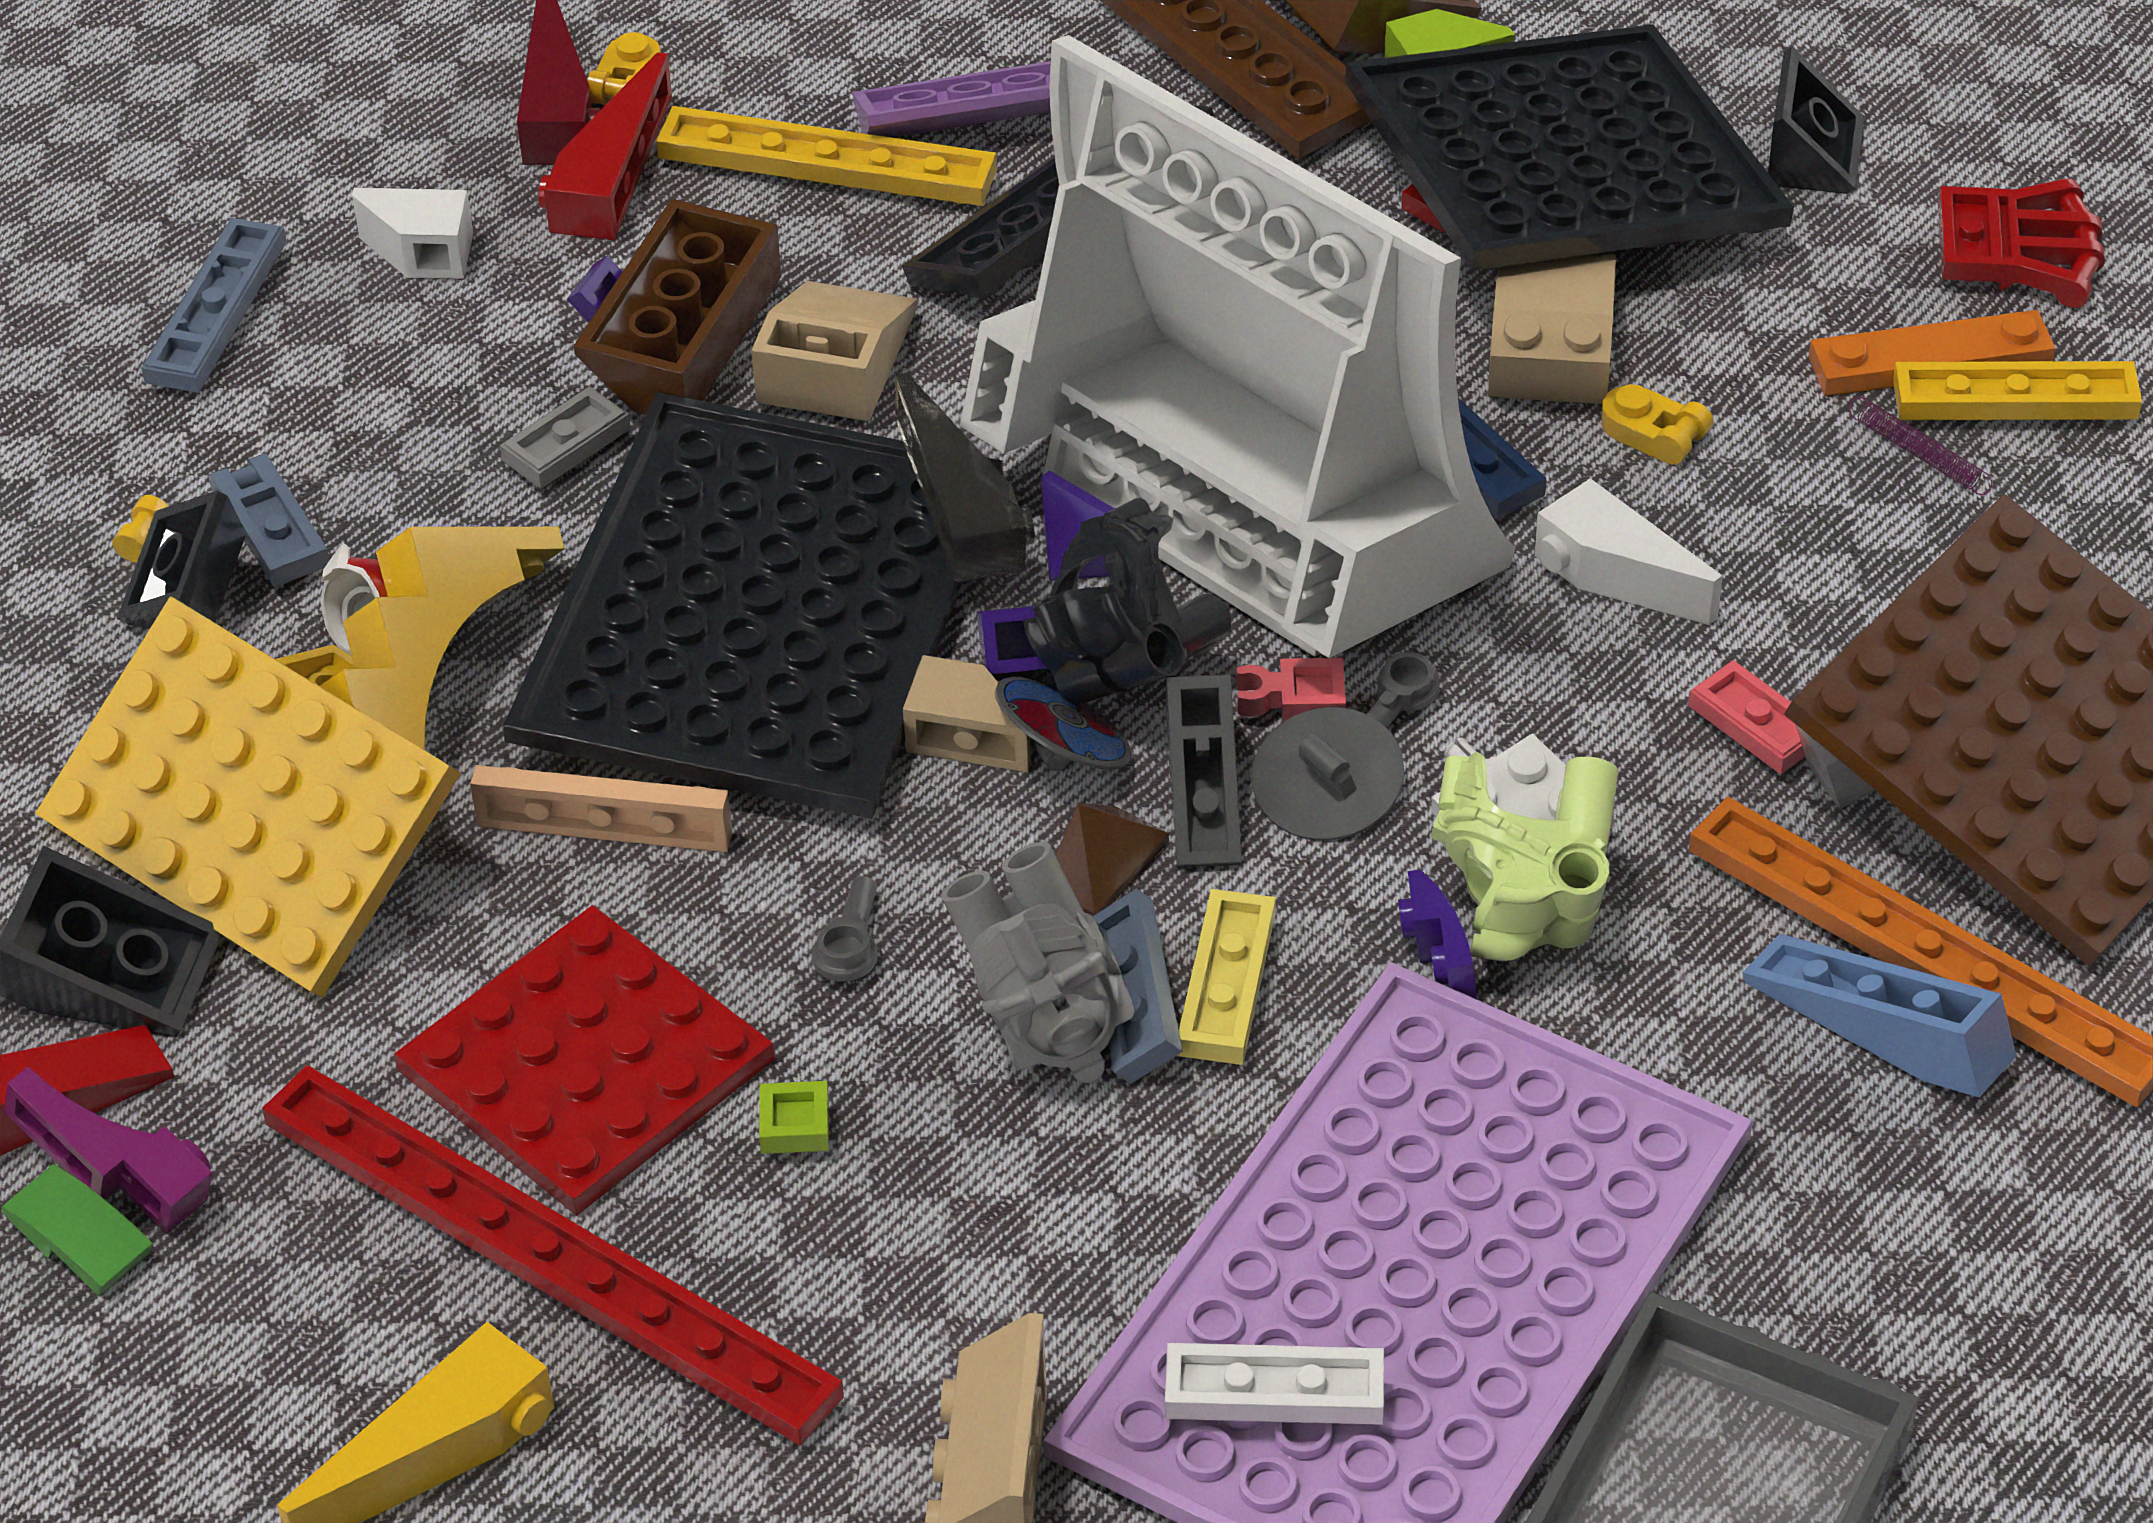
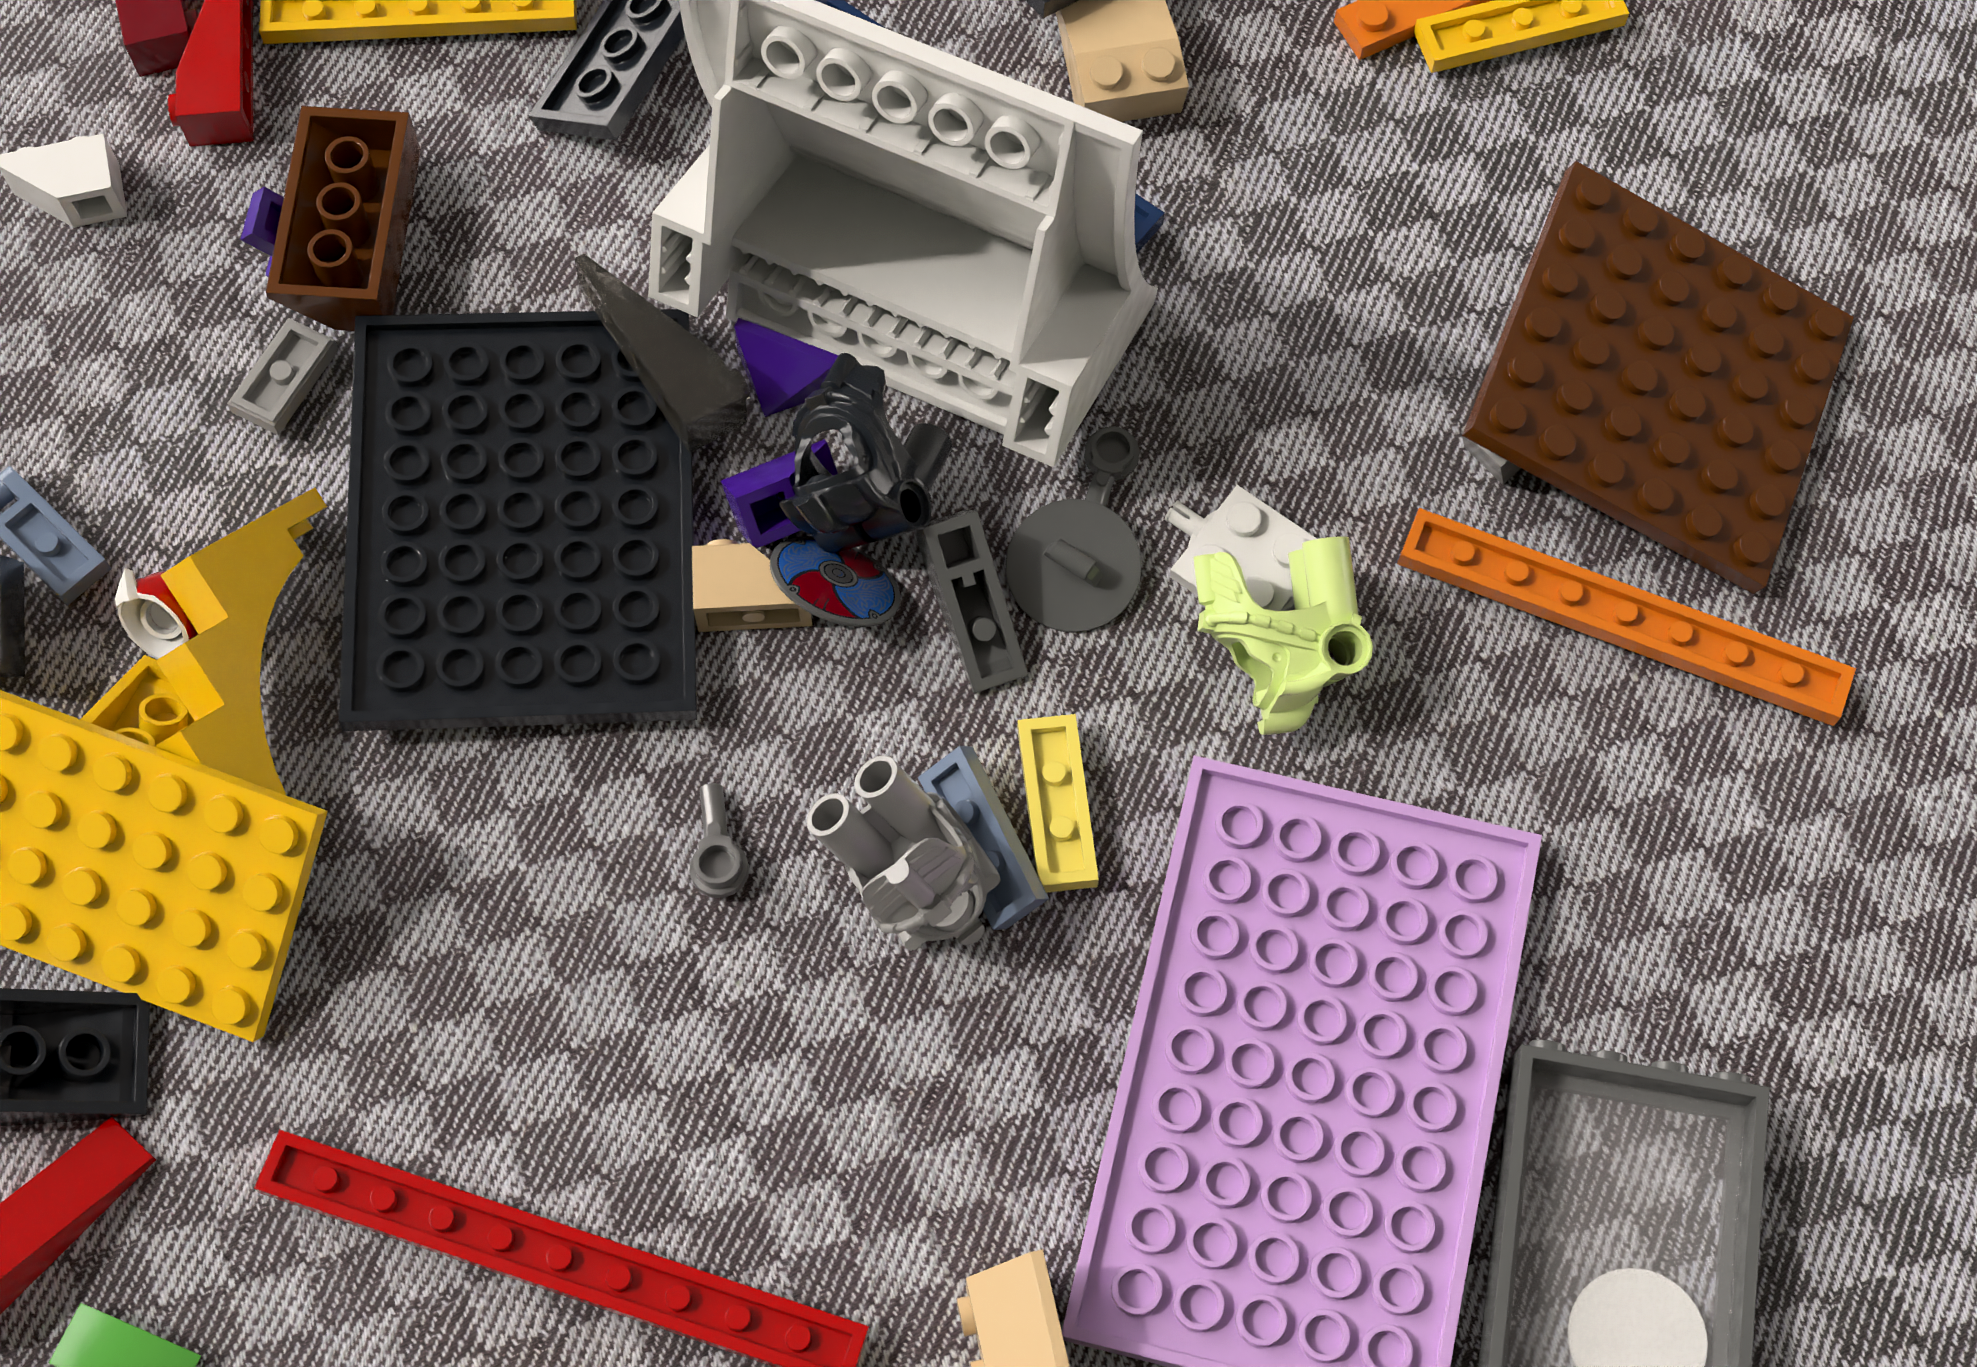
camera: 20 degrees left, 20 degrees up
magenta slope [5,1066,213,1234] -> none
red plate [394,905,775,1216] -> none
light nougat plate [470,765,733,852] -> none
tan slope [751,281,918,421] -> none
lime plate [759,1081,829,1154] -> none
reddish brown slope [1056,803,1169,916] -> none
white plate [1165,1343,1384,1425] -> none
coral plate [1236,658,1346,722] -> none
dark purple slope [1398,870,1478,1000] -> none
white slope [1535,478,1722,625] -> none
yellow plate [1601,384,1714,465] -> none
coral plate [1688,660,1806,774] -> none
medium blue slope [1742,934,2016,1098] -> none
magenta piece [1849,397,1992,495] -> none

